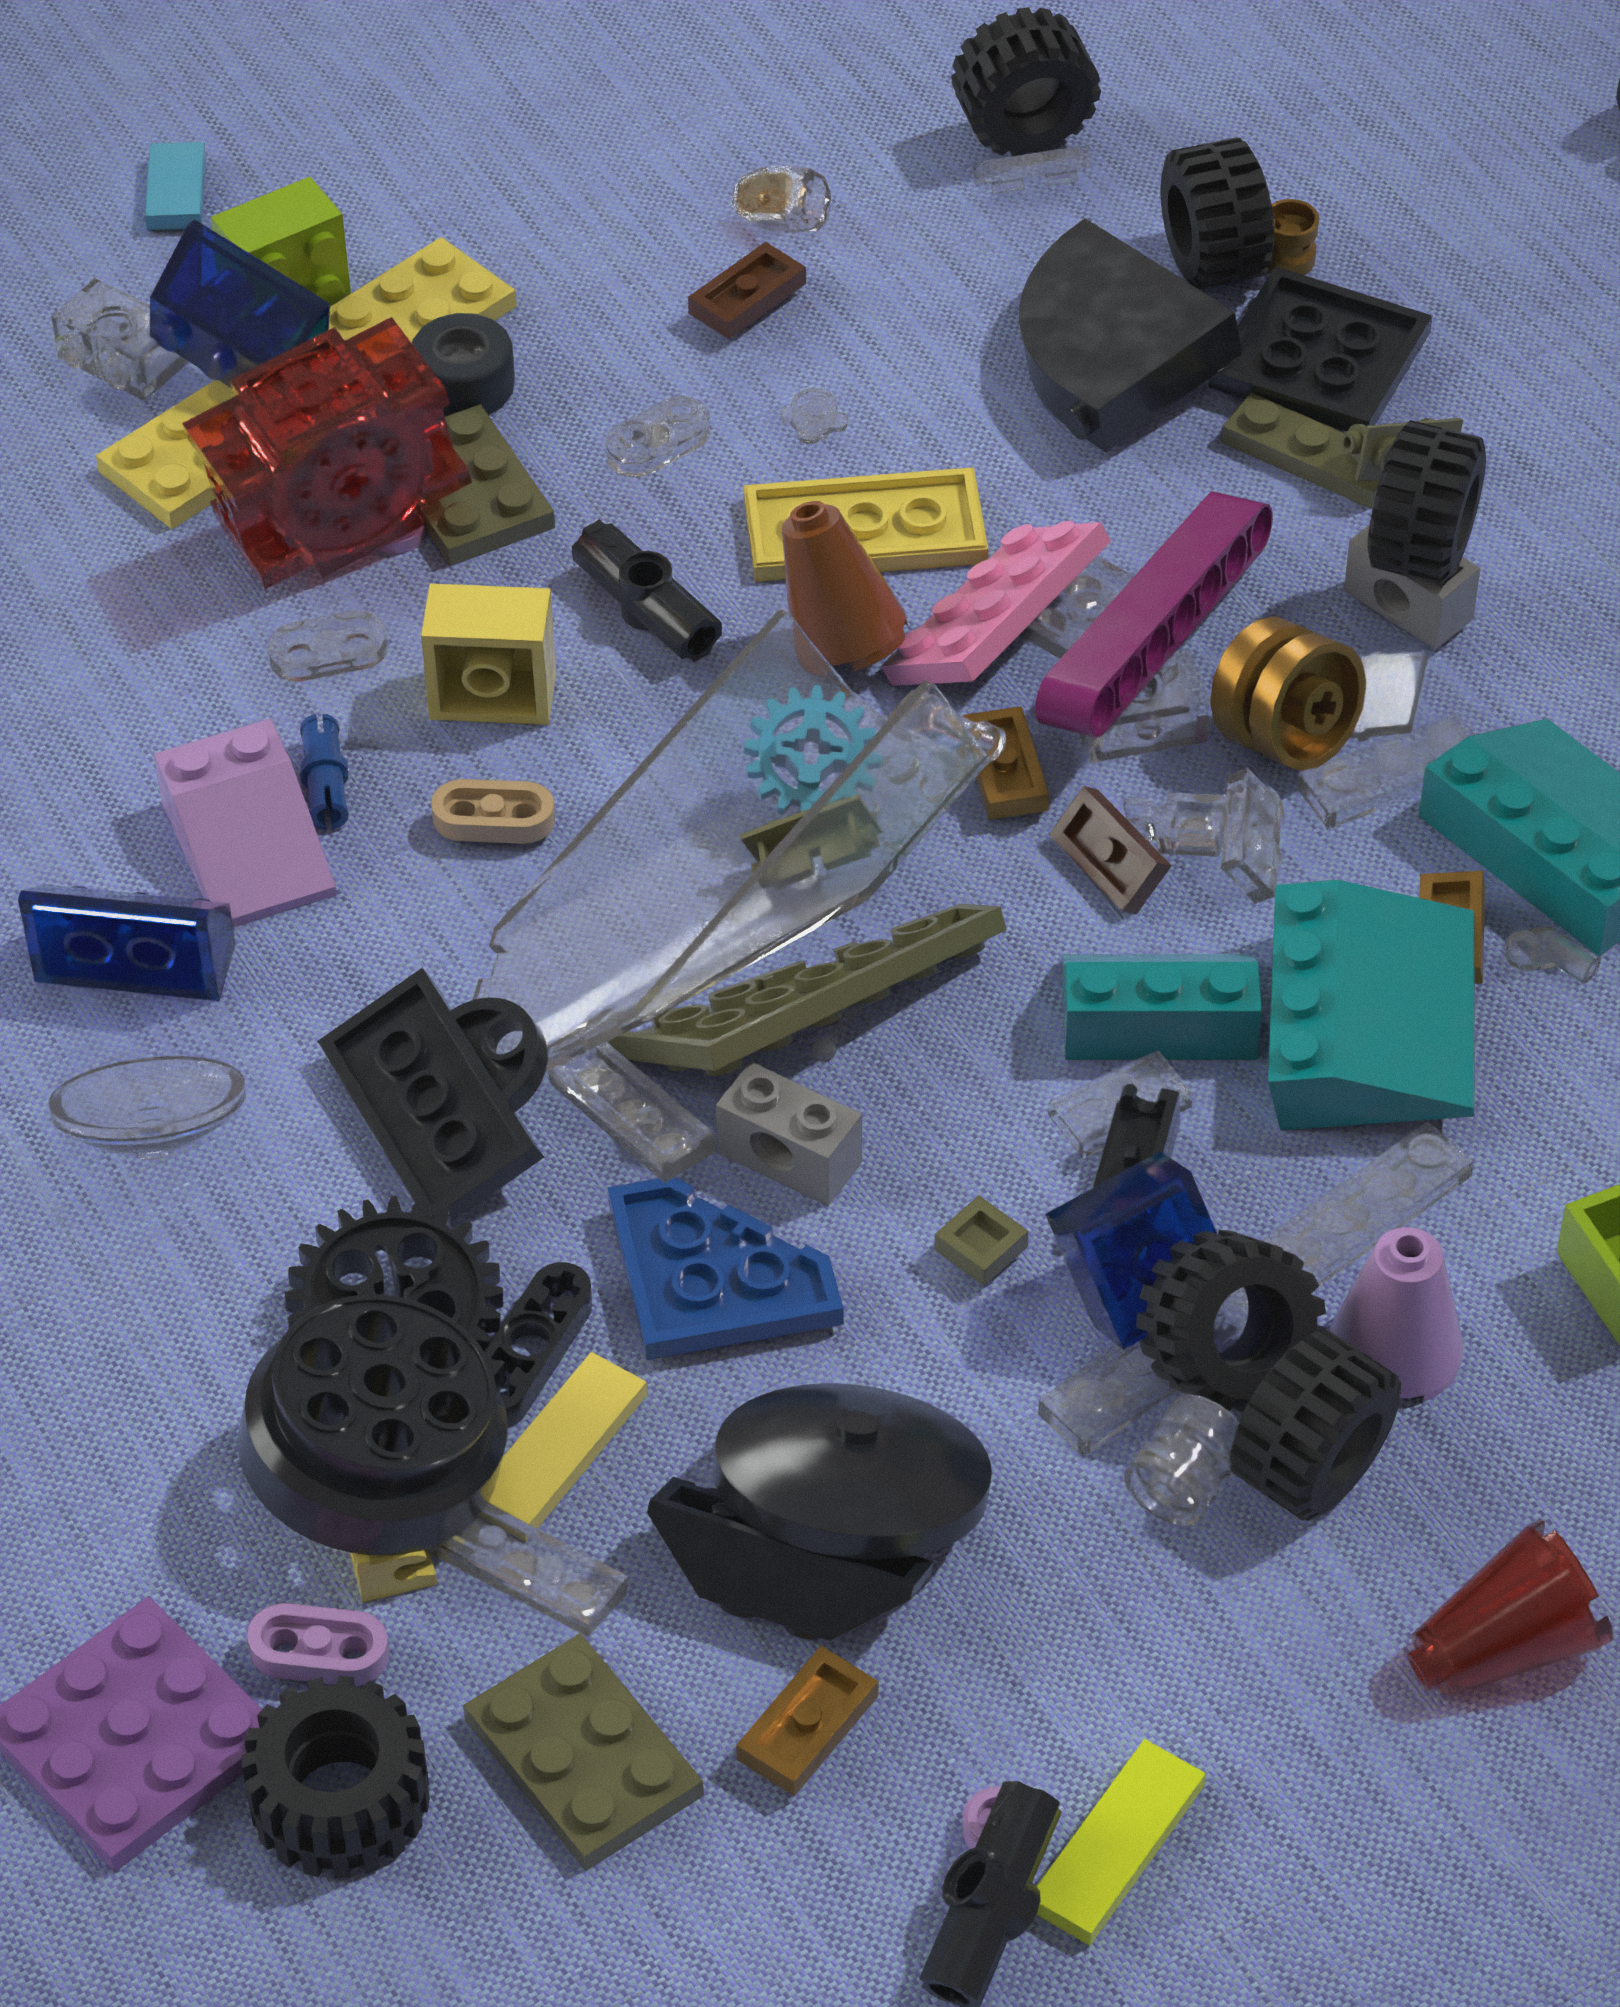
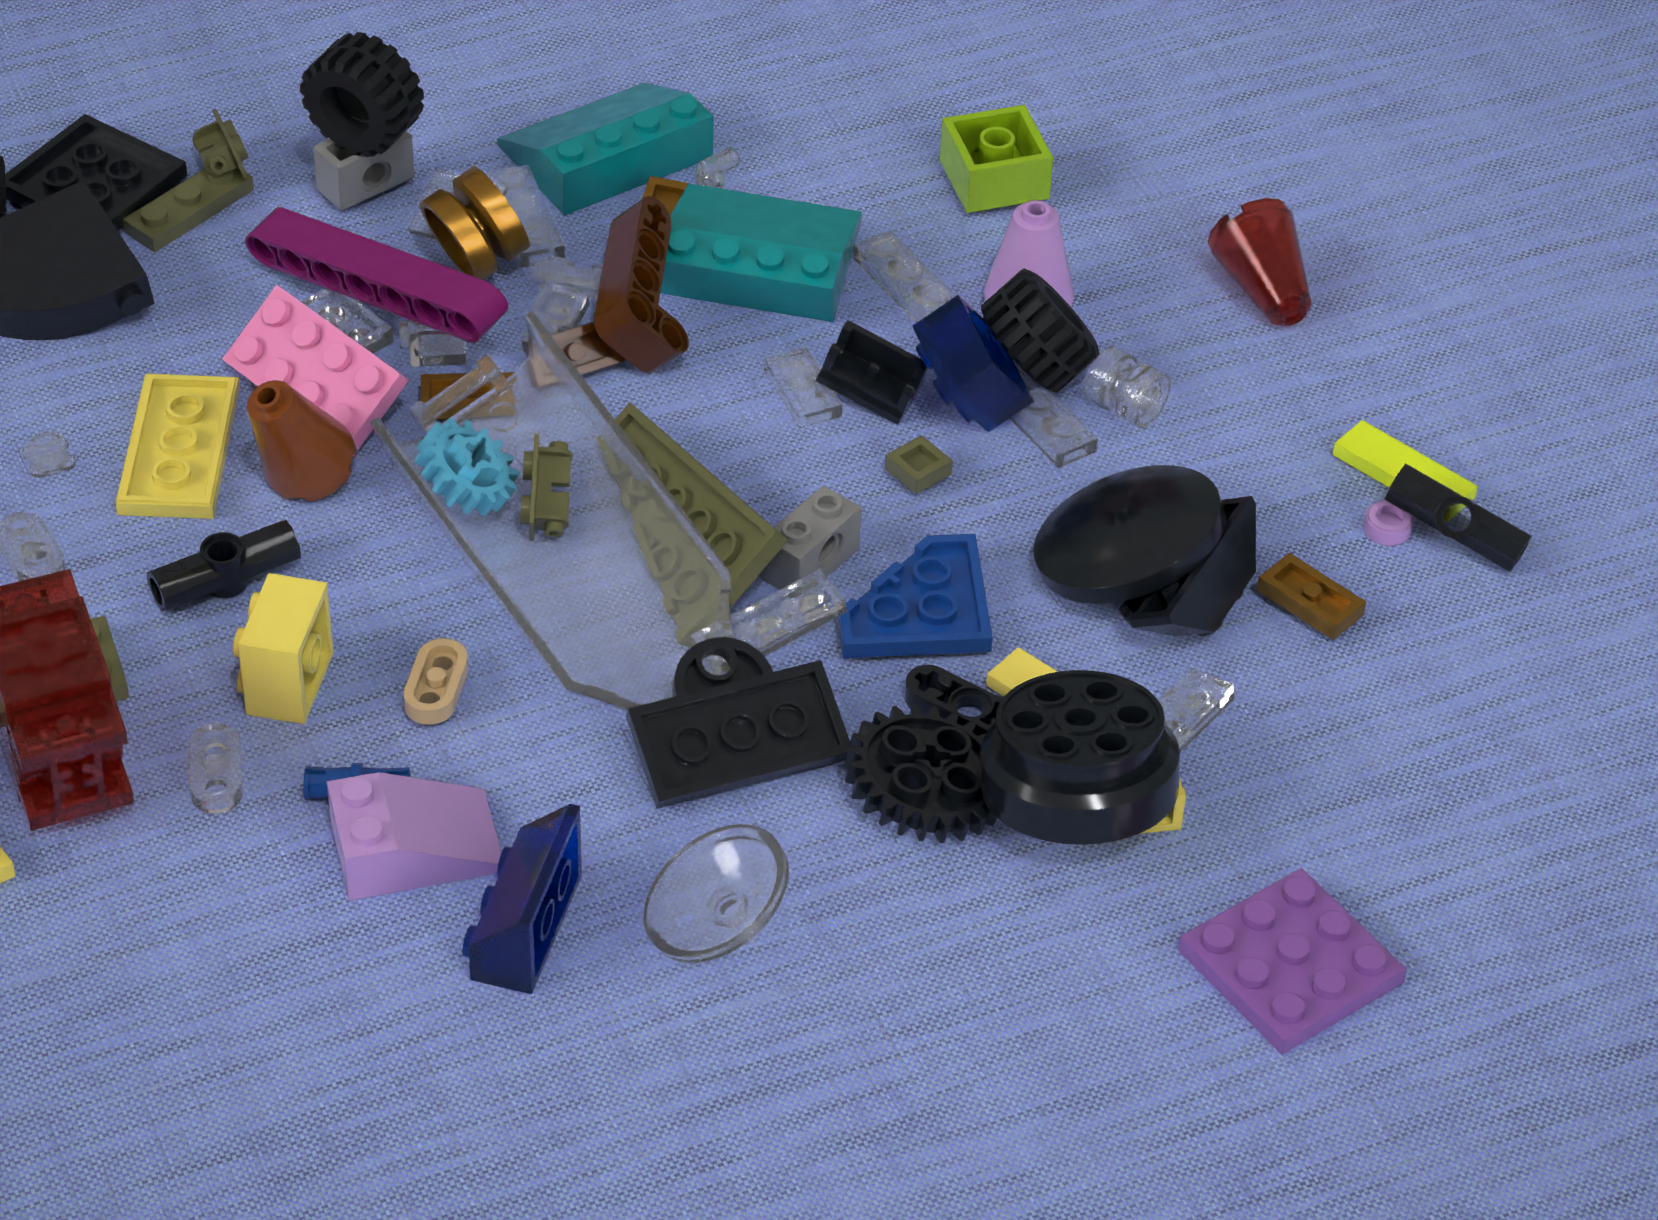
camera: 85 degrees left, 5 degrees down
black tyre [242,1676,430,1878] -> none
lavender plate [247,1603,389,1686] -> none
olive plate [463,1633,704,1871] -> none
teal slope [1061,954,1262,1060] -> none
black tyre [1229,1329,1401,1521] -> none
none -> reddish brown beam [594,196,689,374]

